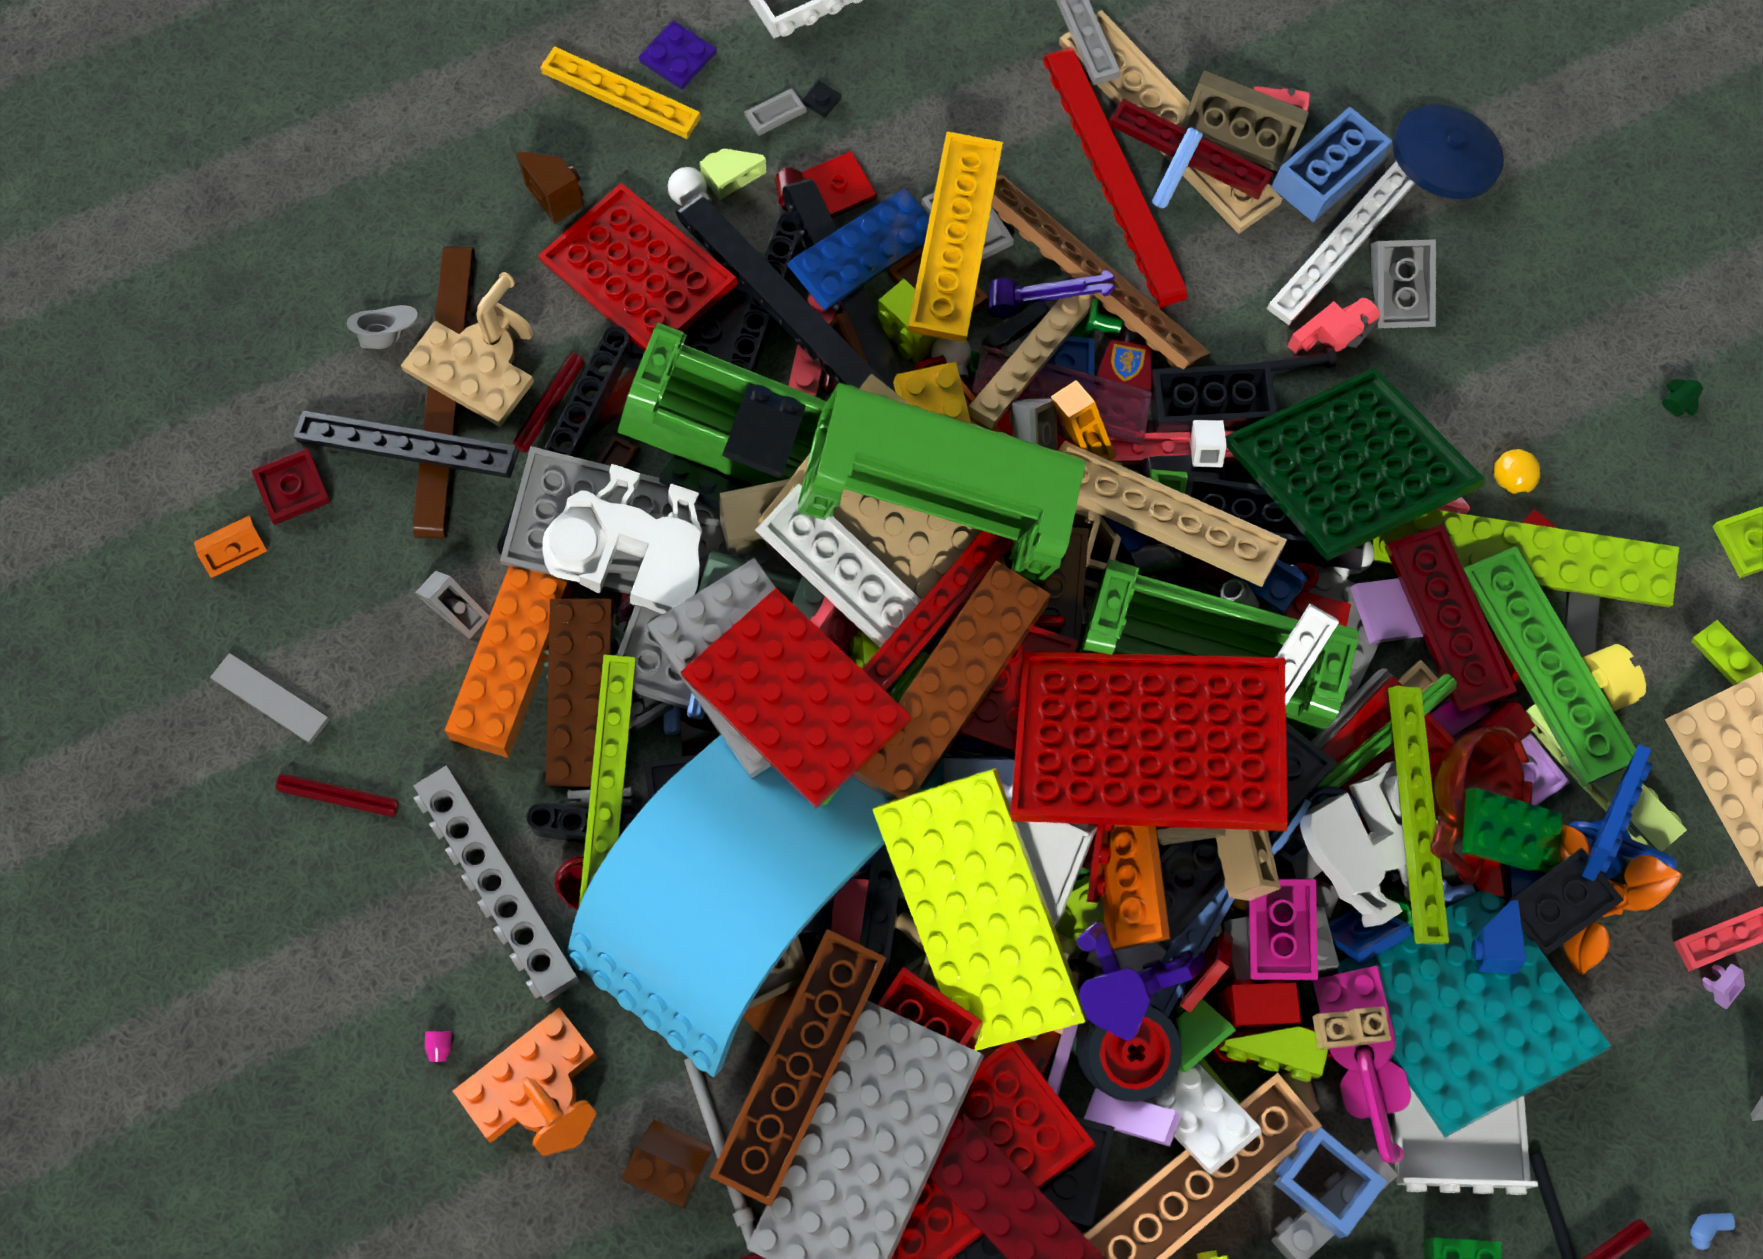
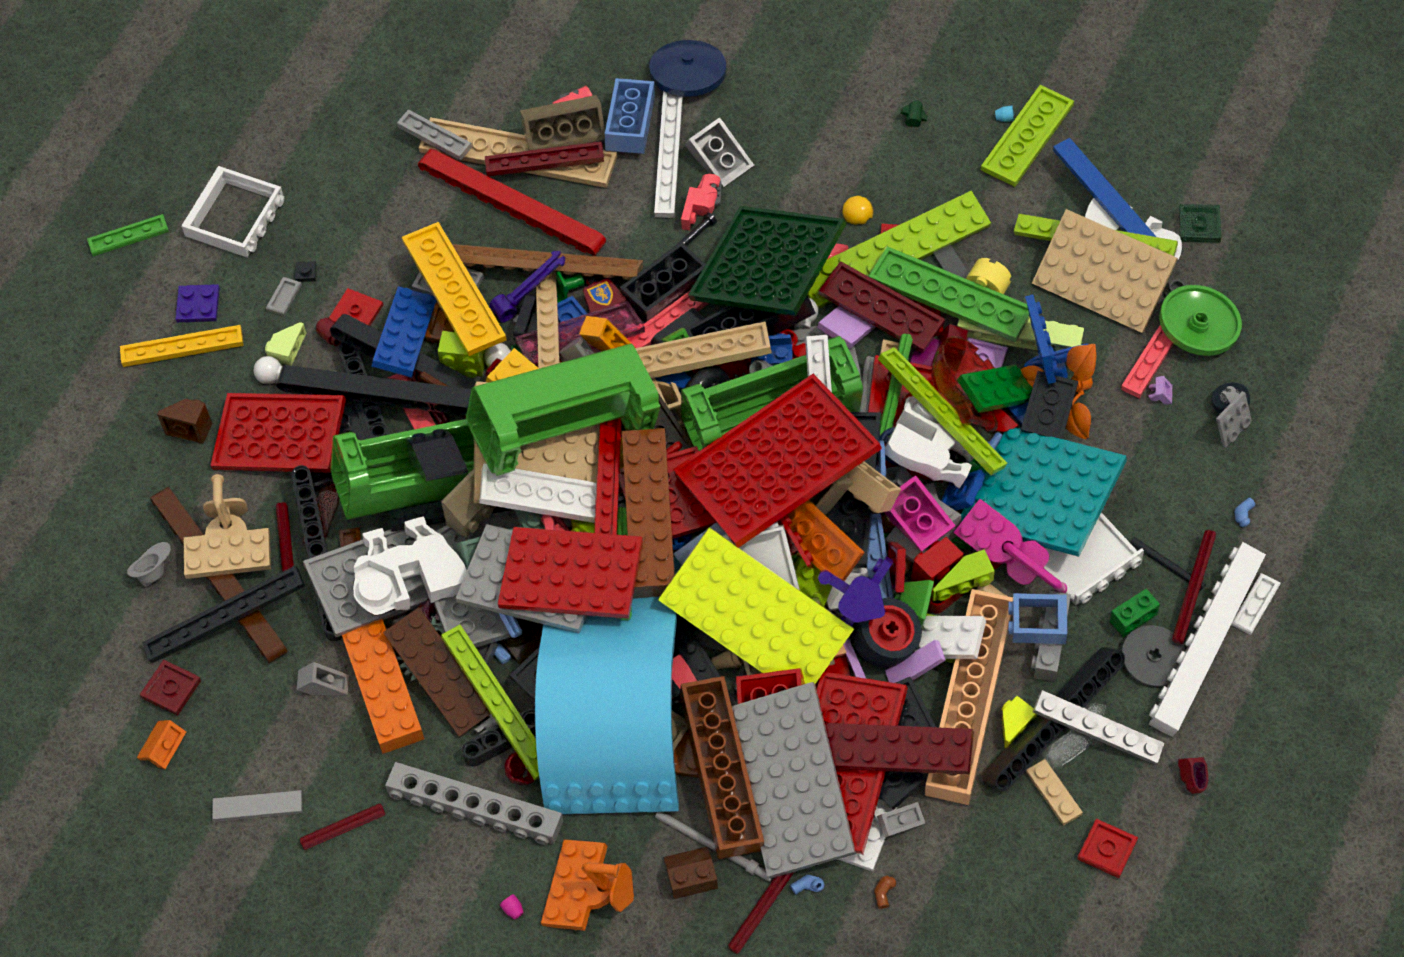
camera: 30 degrees left, 10 degrees down
light blue axle [1152,127,1203,209] -> none
white brick [1190,420,1227,467] -> none
tan slope [1312,1006,1391,1050] -> none
blue slope [1471,900,1526,974] -> none

